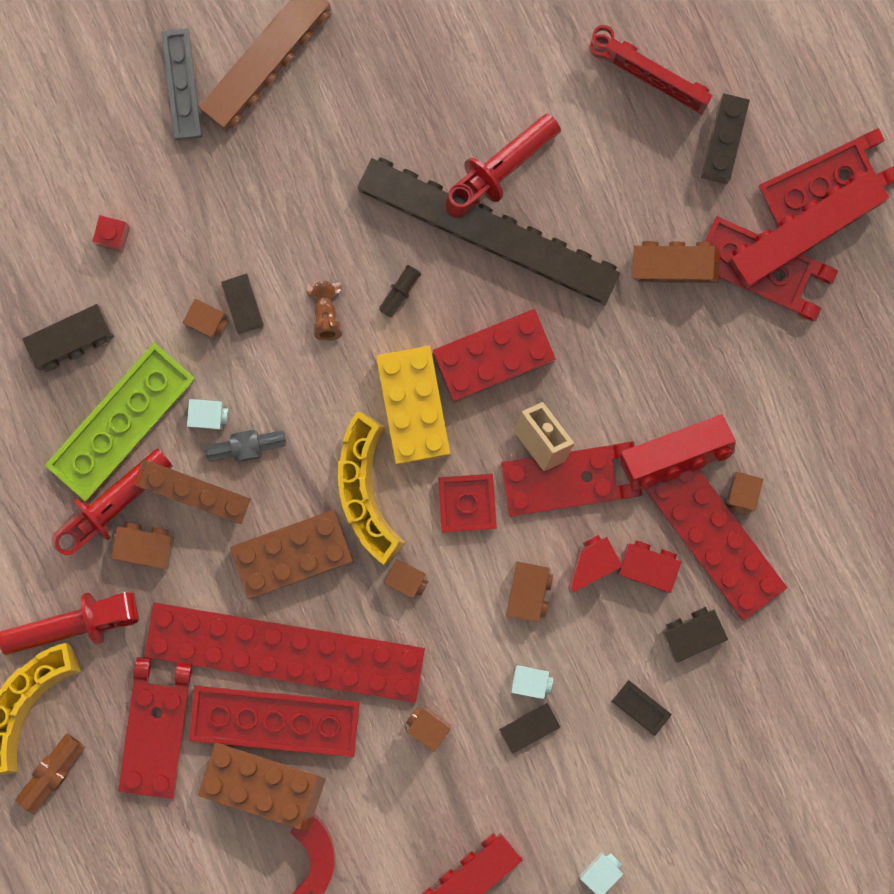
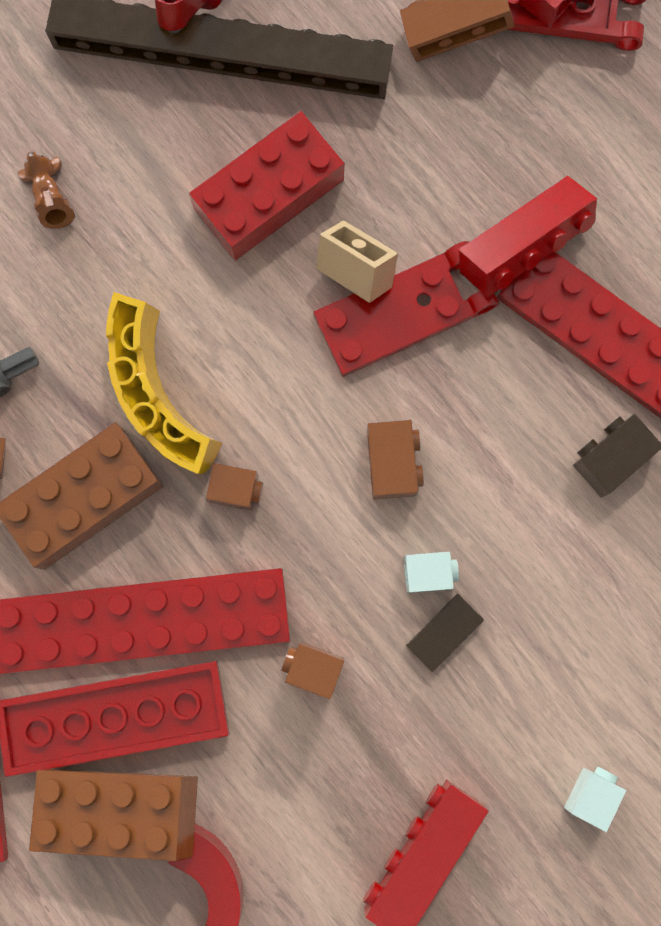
camera: 20 degrees left, 5 degrees down
yellow brick [376,345,450,465] -> none
dark brown axle [379,265,421,318] -> none
red plate [438,474,497,533] -> none
red slope [568,535,623,593] -> none
dark brown tile [611,680,672,736] -> none
red brick [617,540,682,593] -> none
dark orange brick [726,472,763,515] -> none

